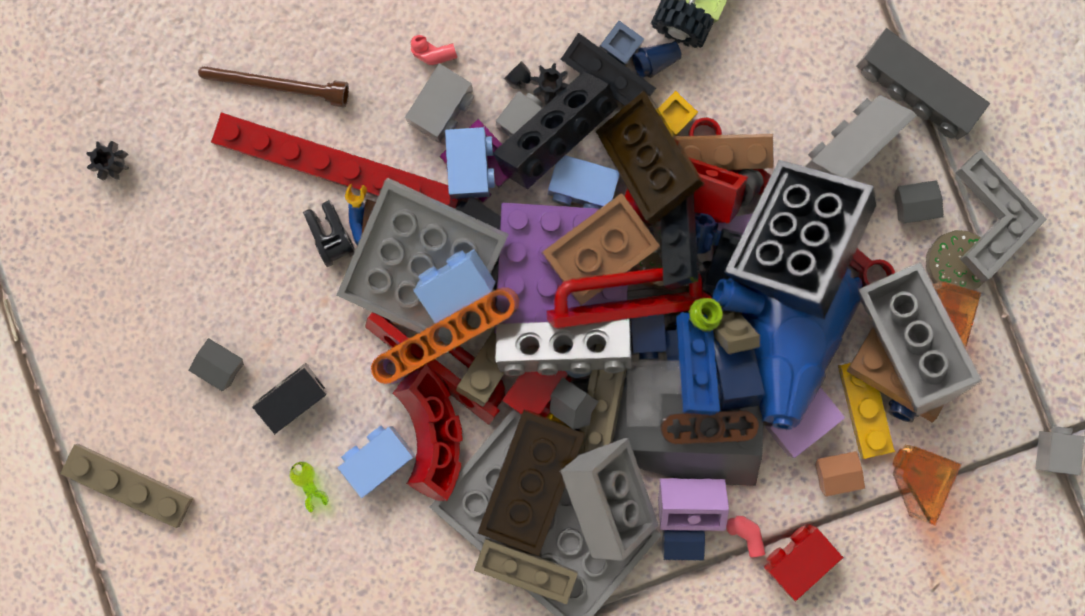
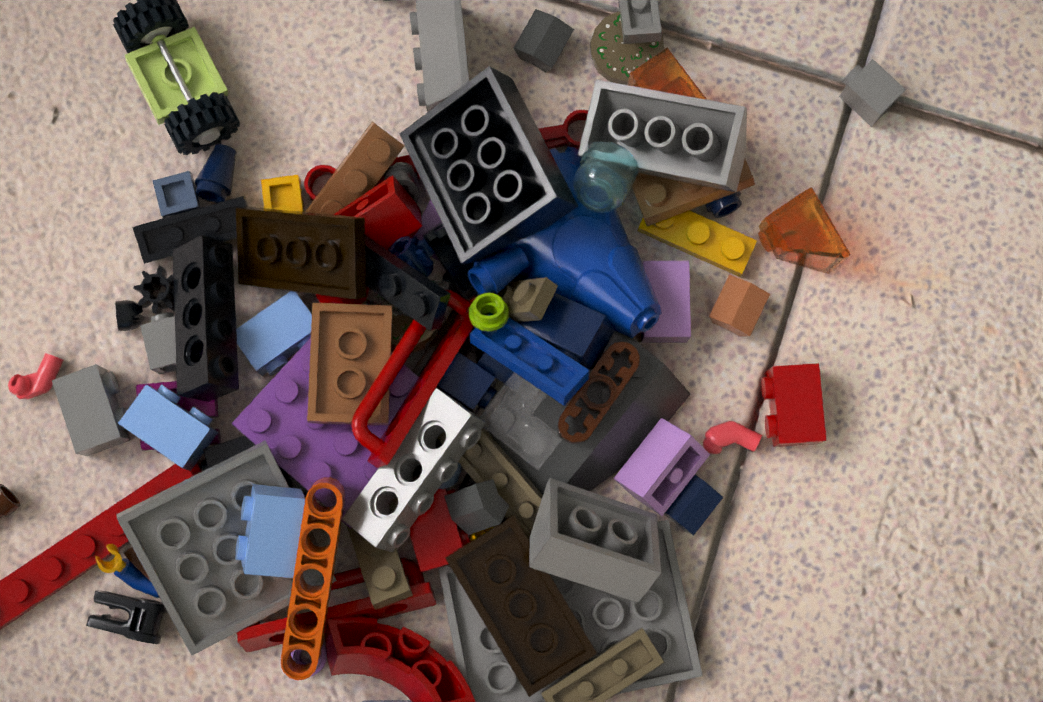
camera: 50 degrees left, 5 degrees down
none -> clear light blue helmet [573,142,638,214]

